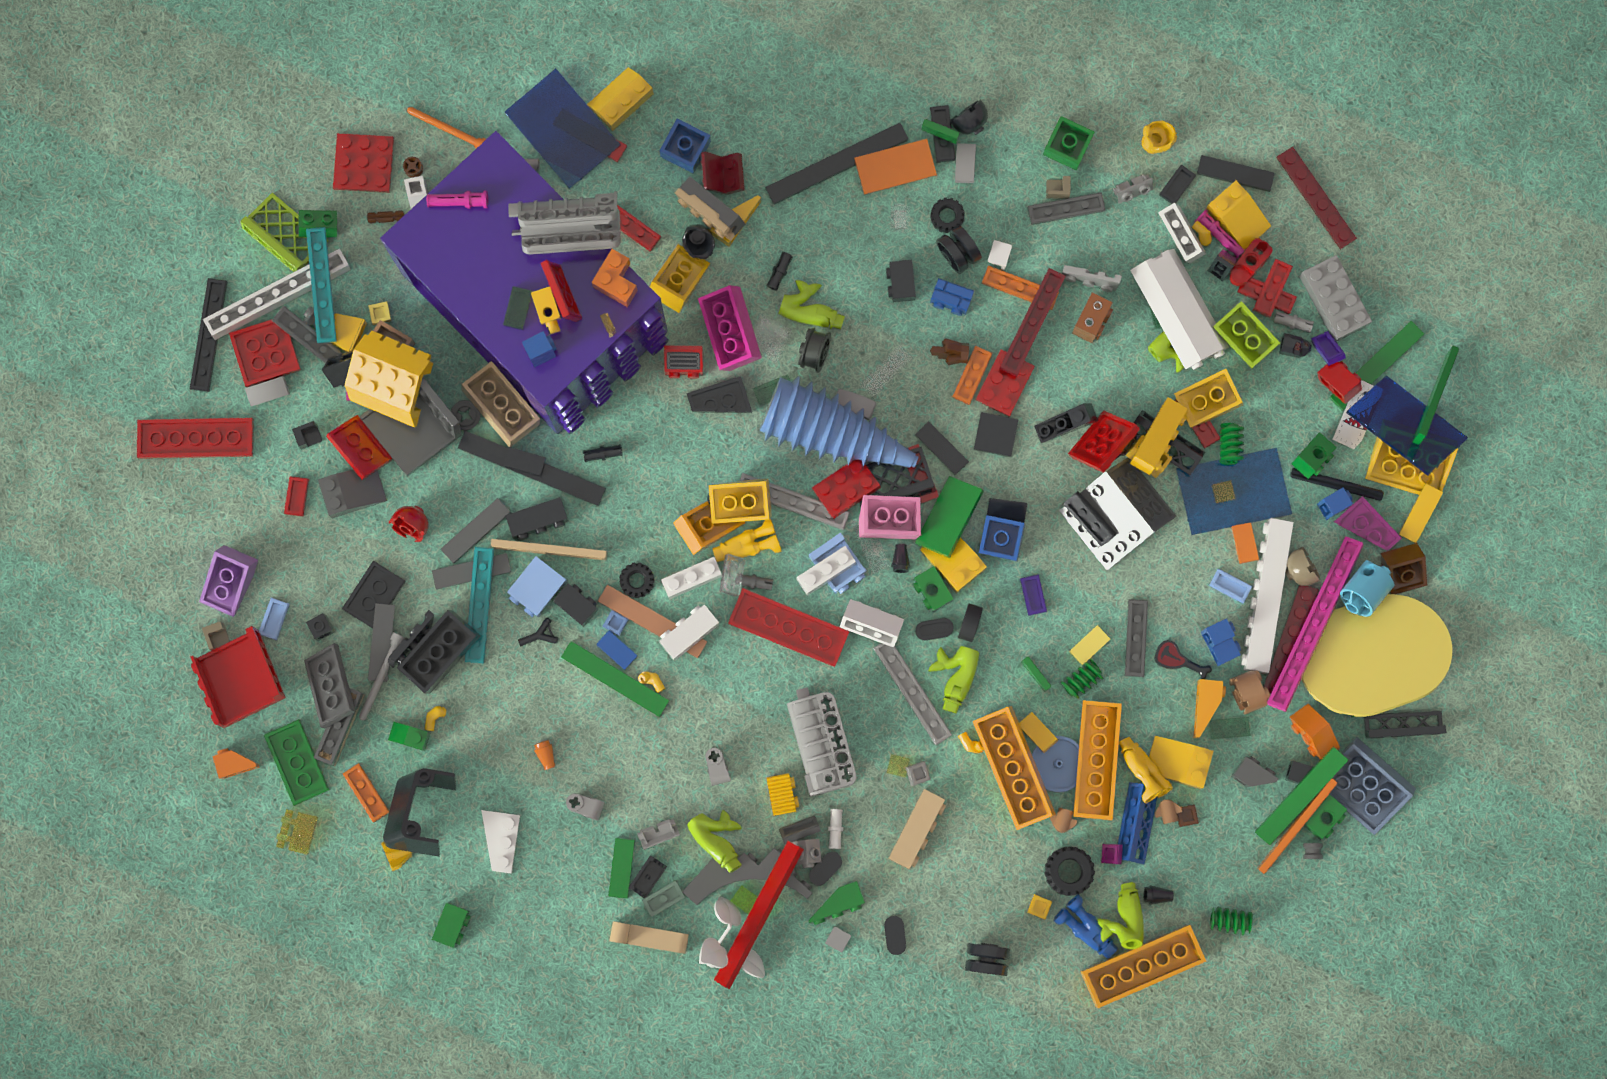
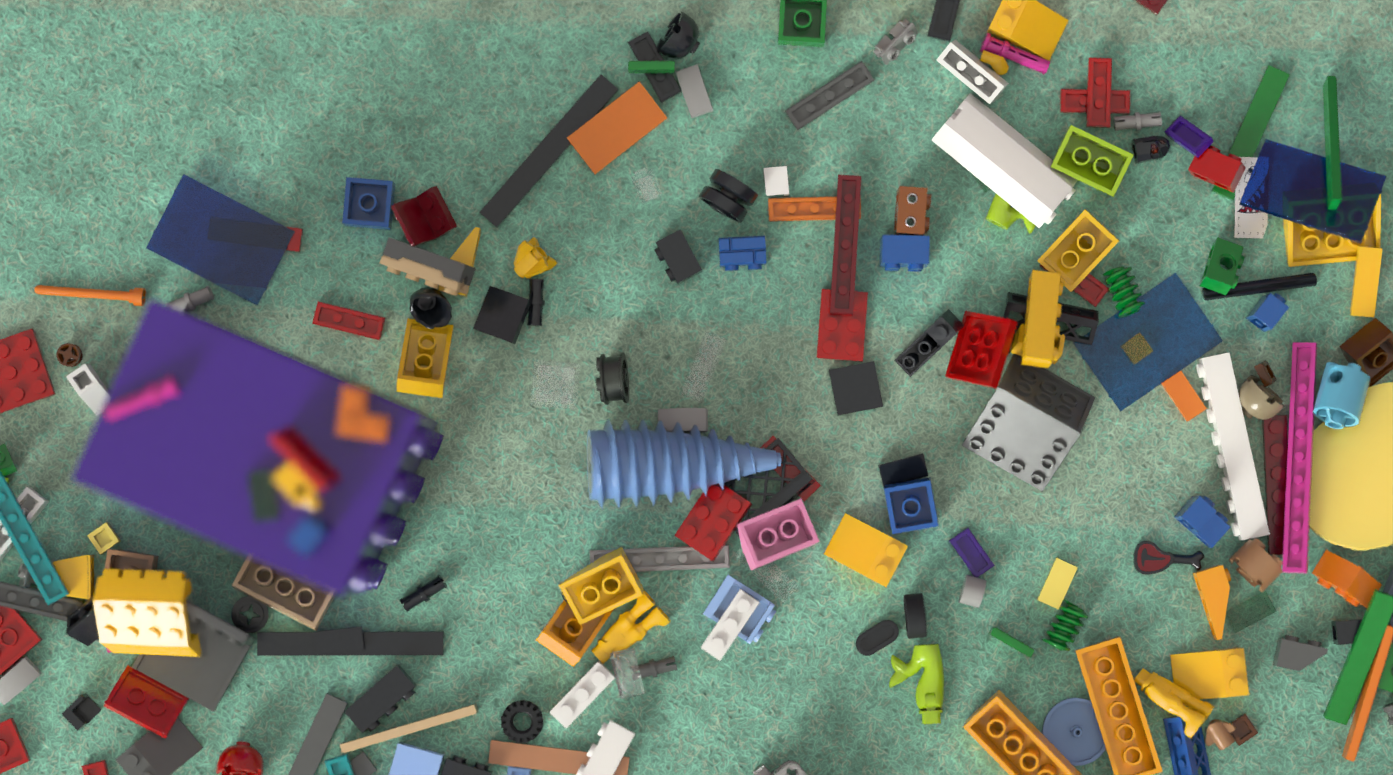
camera: 20 degrees left, 5 degrees up
reddish brown axle [367,210,404,224] -> none
light grey piece [509,191,621,254] -> none
yellow slope [587,67,654,131] -> none
clear yellow tile [600,313,616,337] -> none
slope [664,345,704,379] -> none
black wing [686,376,752,413] -> none
dark pink brick [698,285,762,371] -> none
red plate [728,588,849,667] -> none
clear green tile [753,374,790,406] -> none
lime piece [778,280,845,330] -> none
white brick [840,599,904,647] -> none
light grey tile [873,643,952,745] -> none
black cone [891,544,910,573] -> none
green brick [913,566,954,612] -> none
black tile [915,421,969,475] -> none
green tile [915,476,984,558] -> none
black tyre [930,197,965,233] -> none
reddish brown rock [930,338,969,365] -> none
orange tile [952,346,993,405] -> none
yellow arm [958,732,984,754] -> none
yellow tile [1019,712,1058,753] -> none
dark tan panel [1046,176,1071,199] -> none
light grey wing [1062,265,1122,292] -> none
black tile [1063,491,1116,547] -> none
dark grey tile [1124,599,1148,677] -> none
black slope [1207,249,1238,282] -> none
light blue tile [1209,569,1252,604] -> none
red piece [1230,238,1273,286] -> none
light grey brick [1299,255,1372,342] -> none
magenta wing [1334,496,1402,551] -> none
none -> black tile [473,286,532,344]
none -> yellow brick [514,237,557,279]
none -> blue brick [880,235,930,272]
none -> light grey piece [959,575,986,608]
none -> reddish brown tile [1254,360,1276,387]

